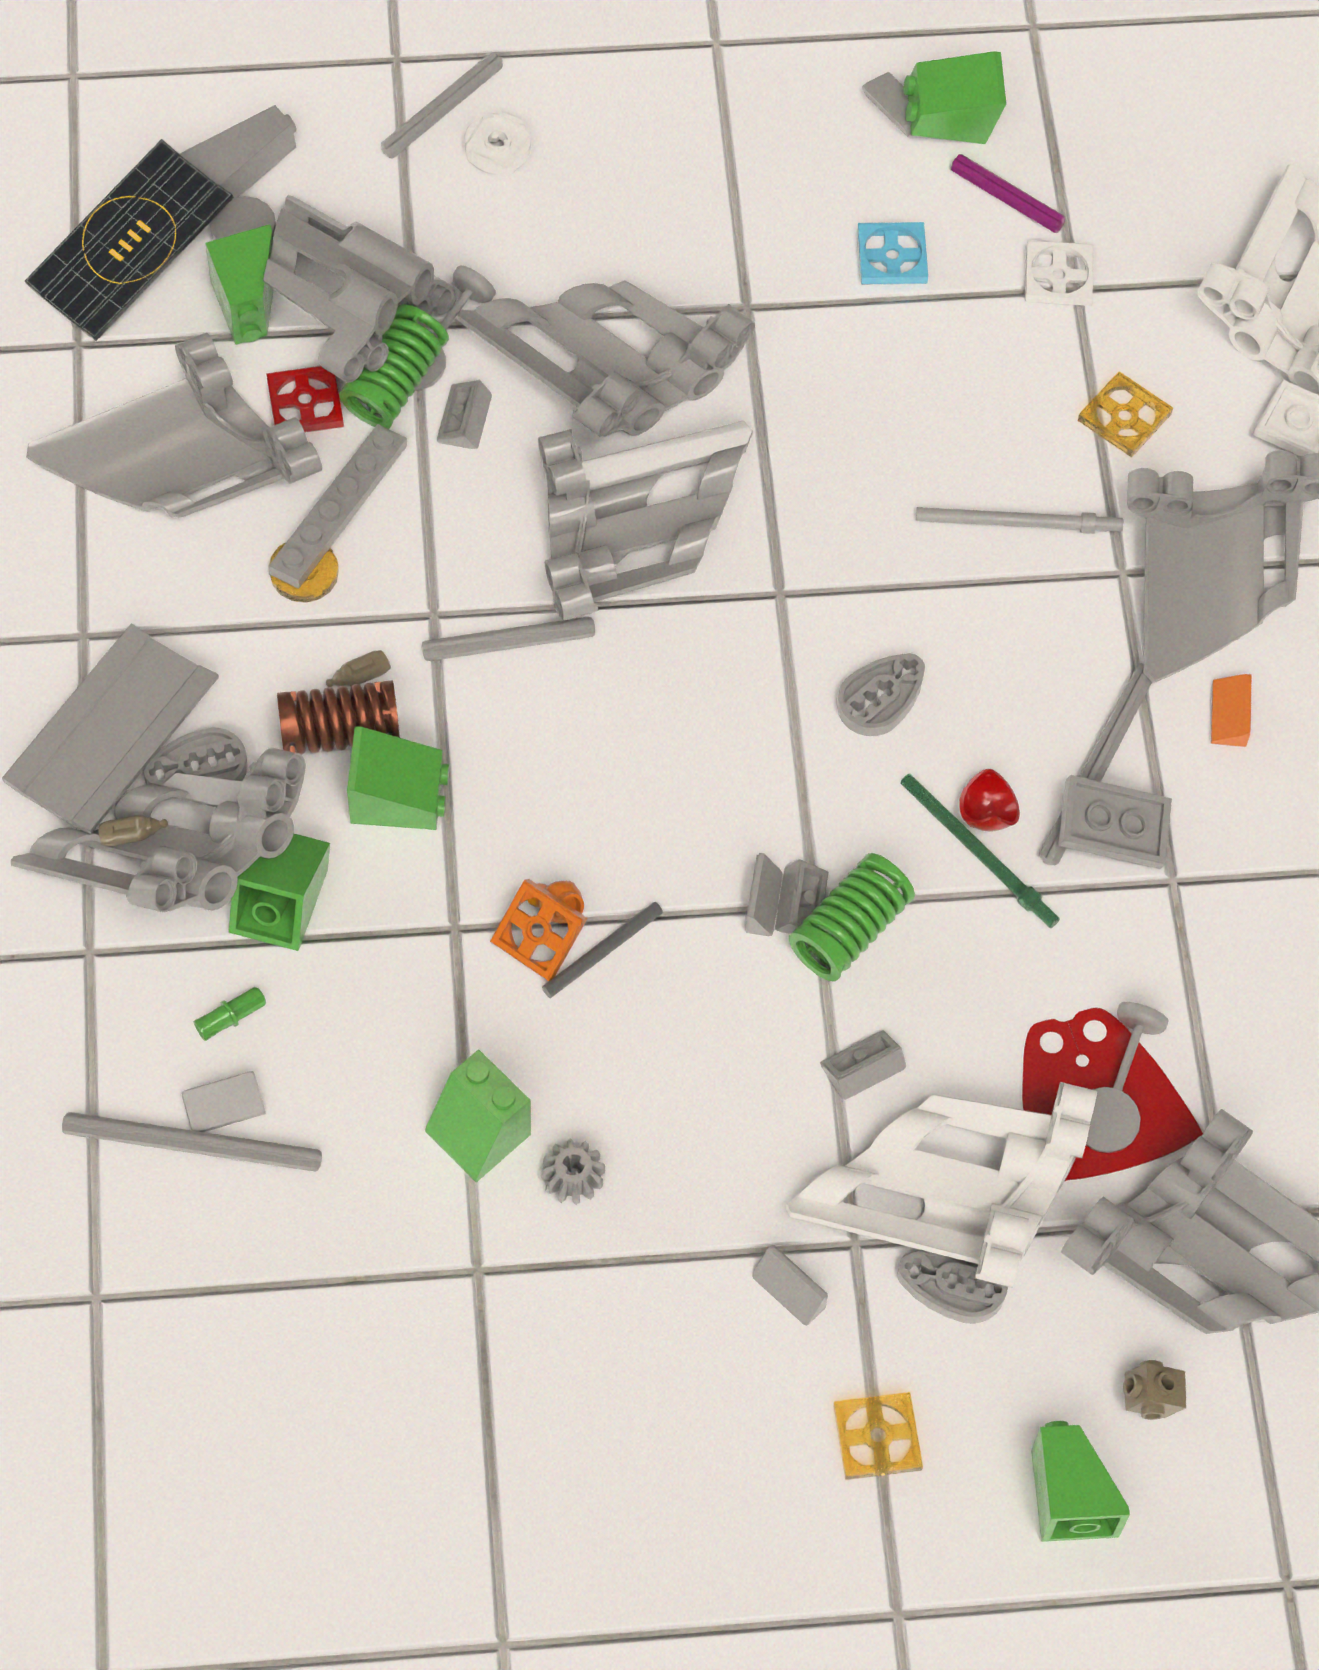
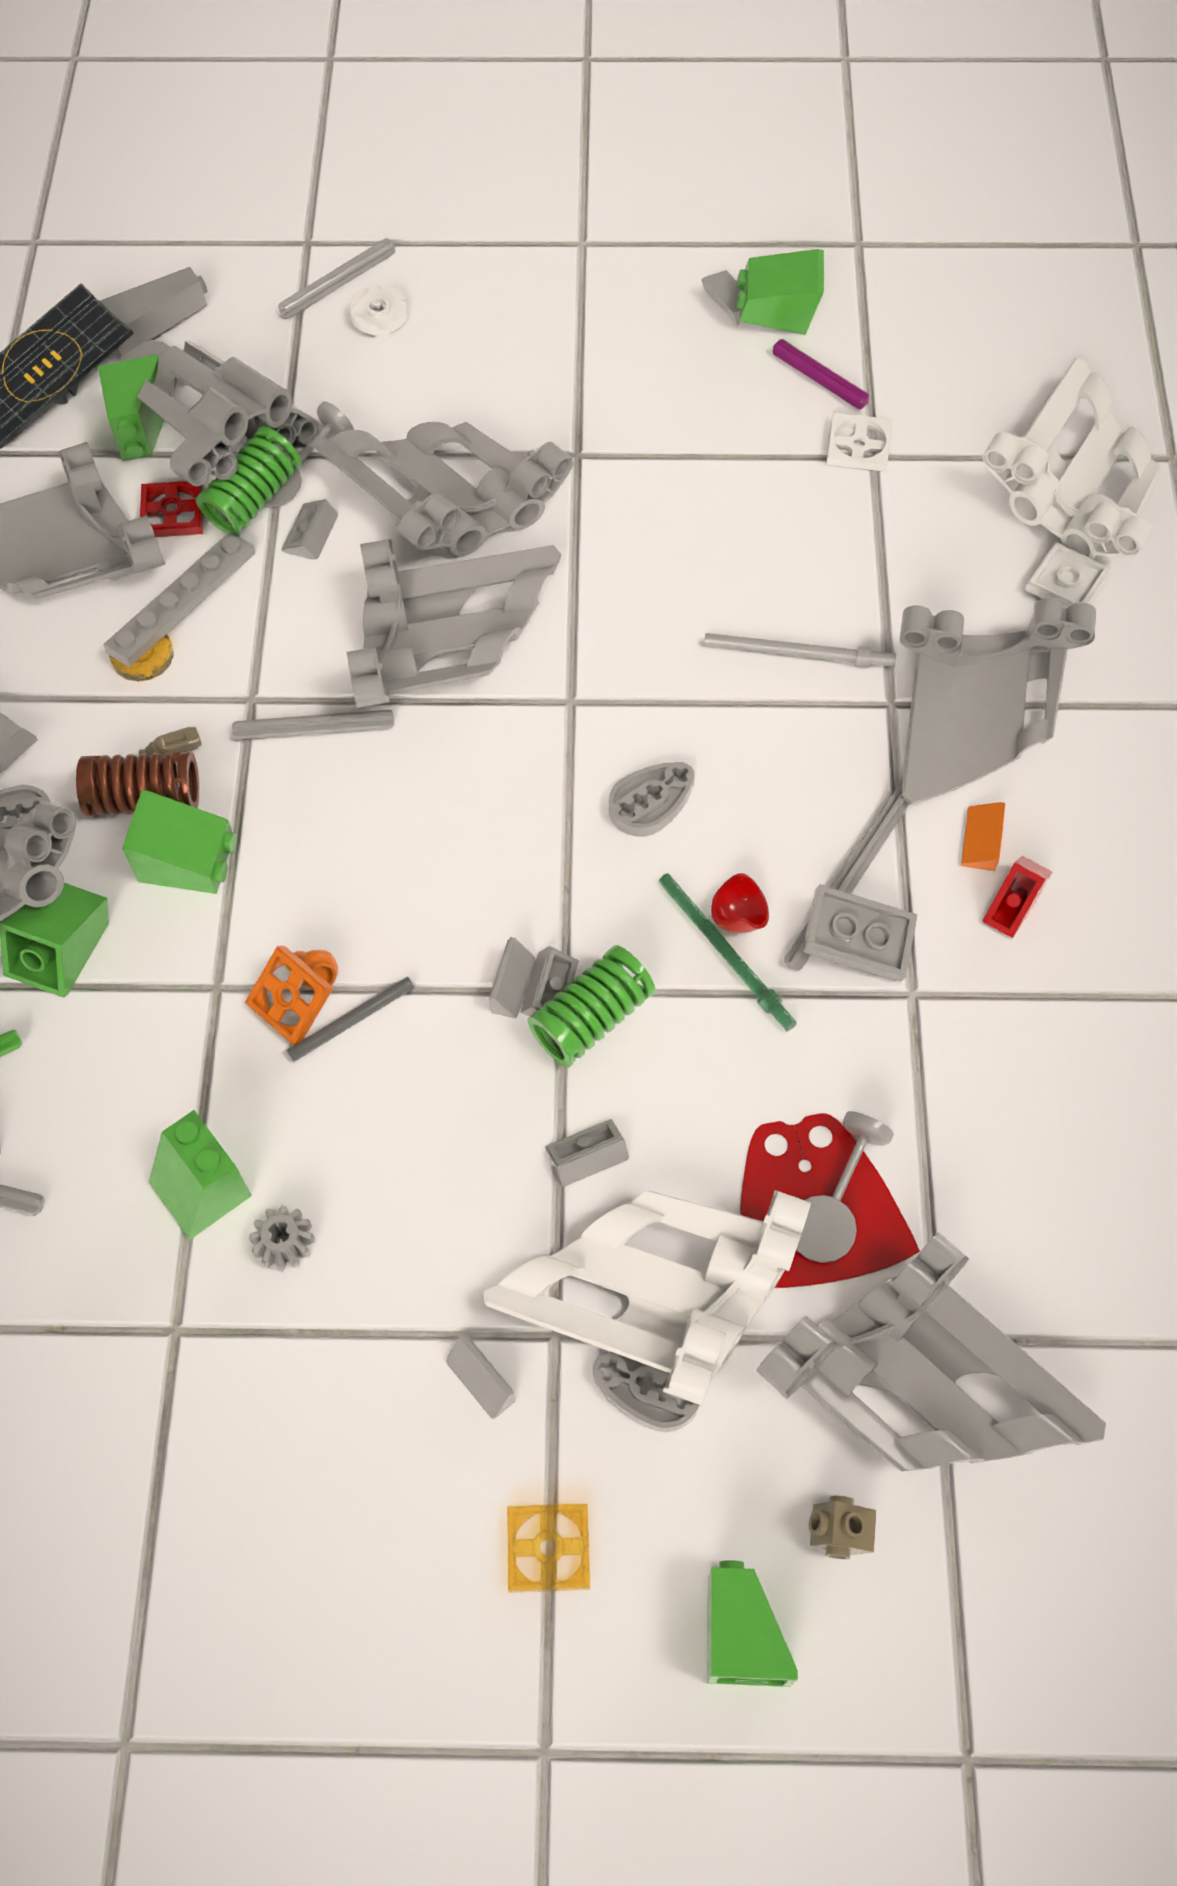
camera: 10 degrees right, 0 degrees up
medium azure piece [857,222,928,284] -> none
clear yellow piece [1077,371,1173,458] -> none
none -> red slope [982,855,1053,938]

